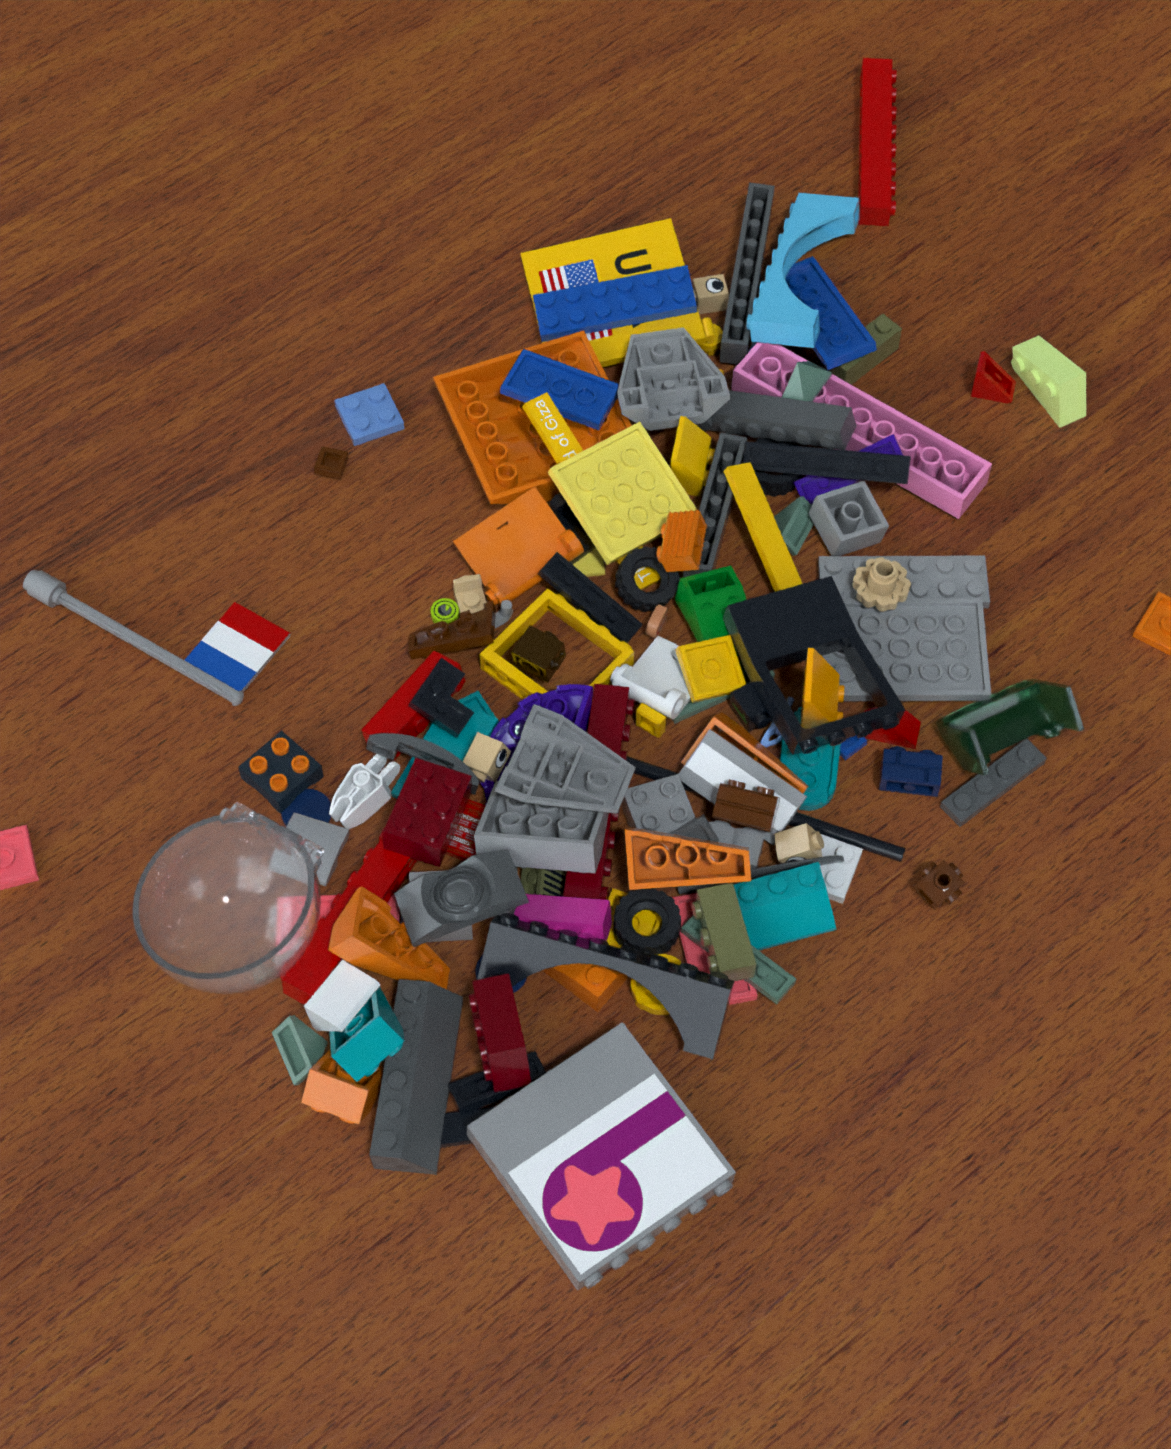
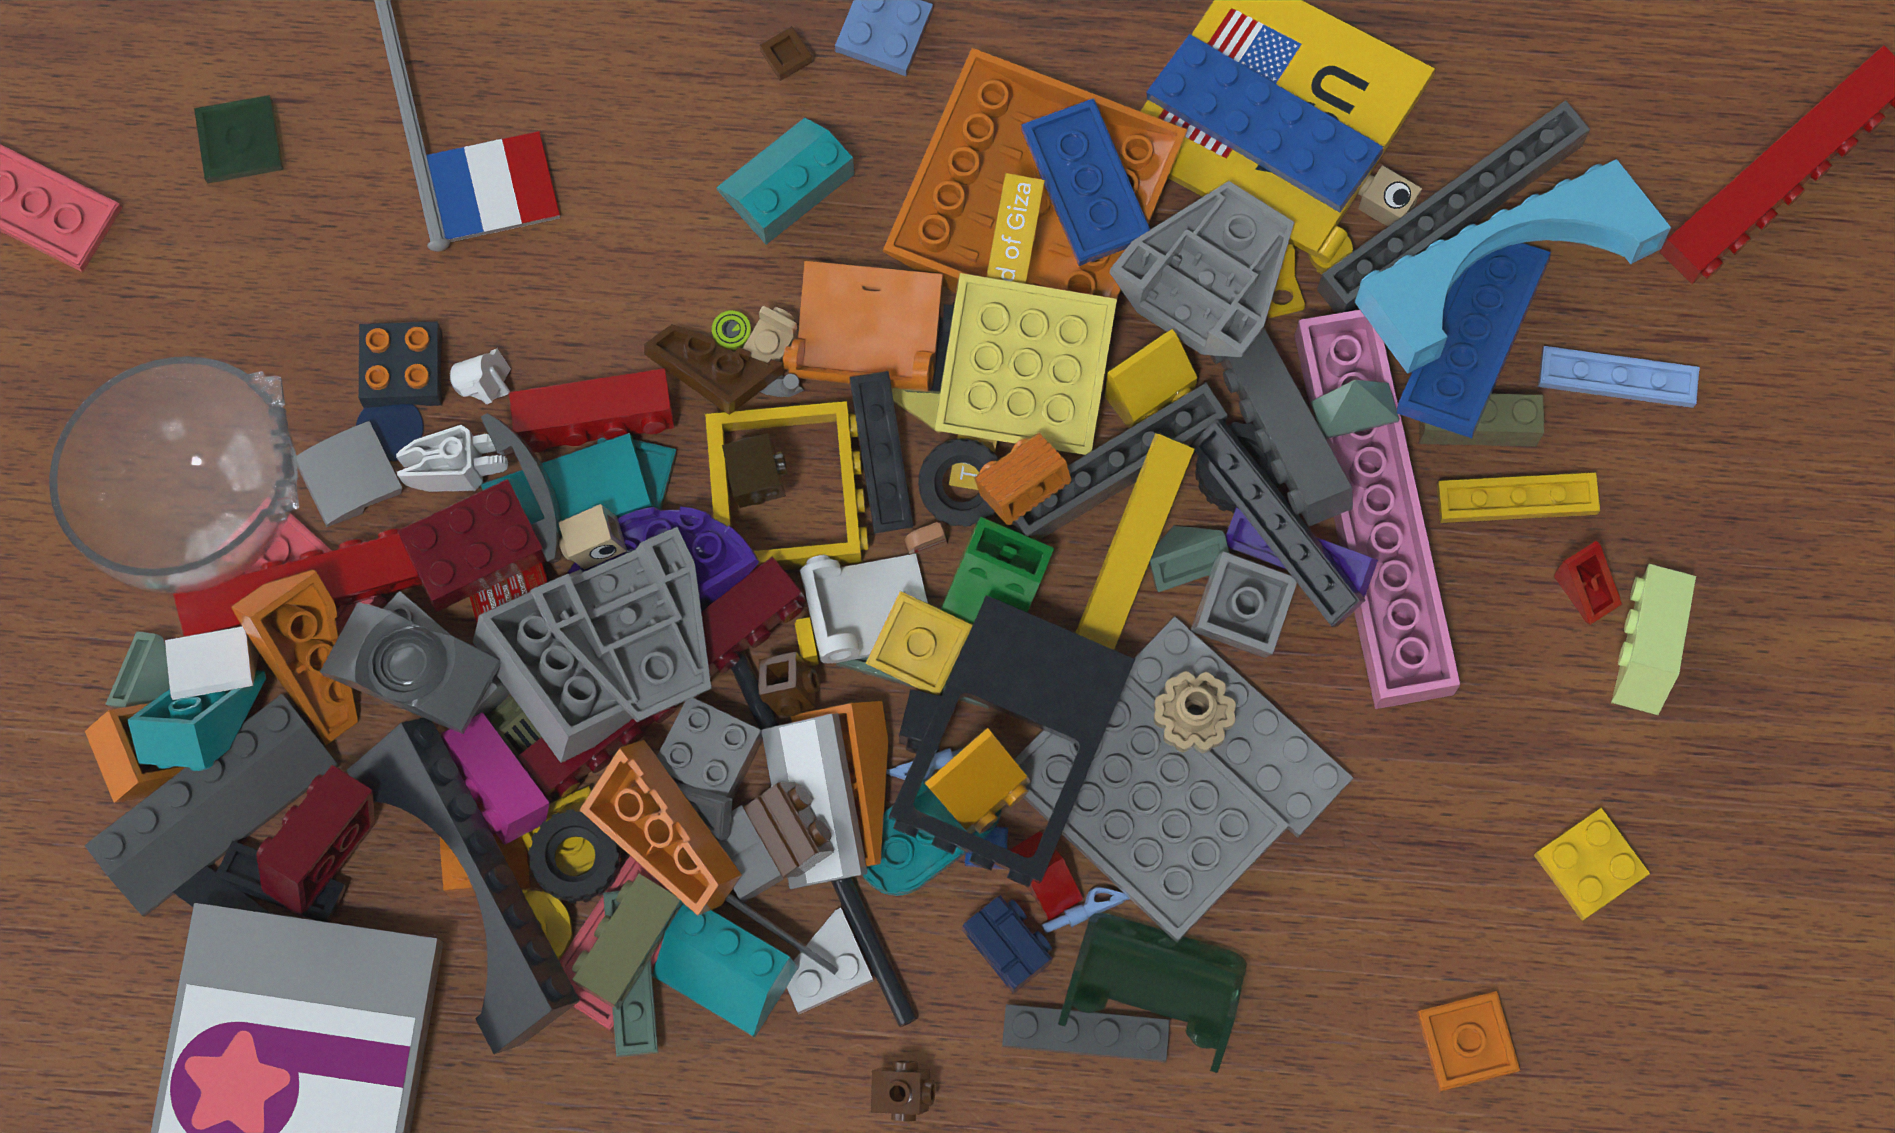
camera: 45 degrees right, 15 degrees up
black plate [408,658,474,738] -> none
tan brick [774,823,824,864] -> none
none -> clear green tile [194,95,283,184]
none -> white piece [450,348,511,404]
none -> teal slope [716,118,854,245]
none -> reddish brown brick [758,652,820,716]
none -> light blue hand [1042,887,1130,934]
none -> yellow plate [1437,473,1600,523]
none -> yellow plate [1534,808,1650,921]
none -> light blue tile [1538,346,1700,408]

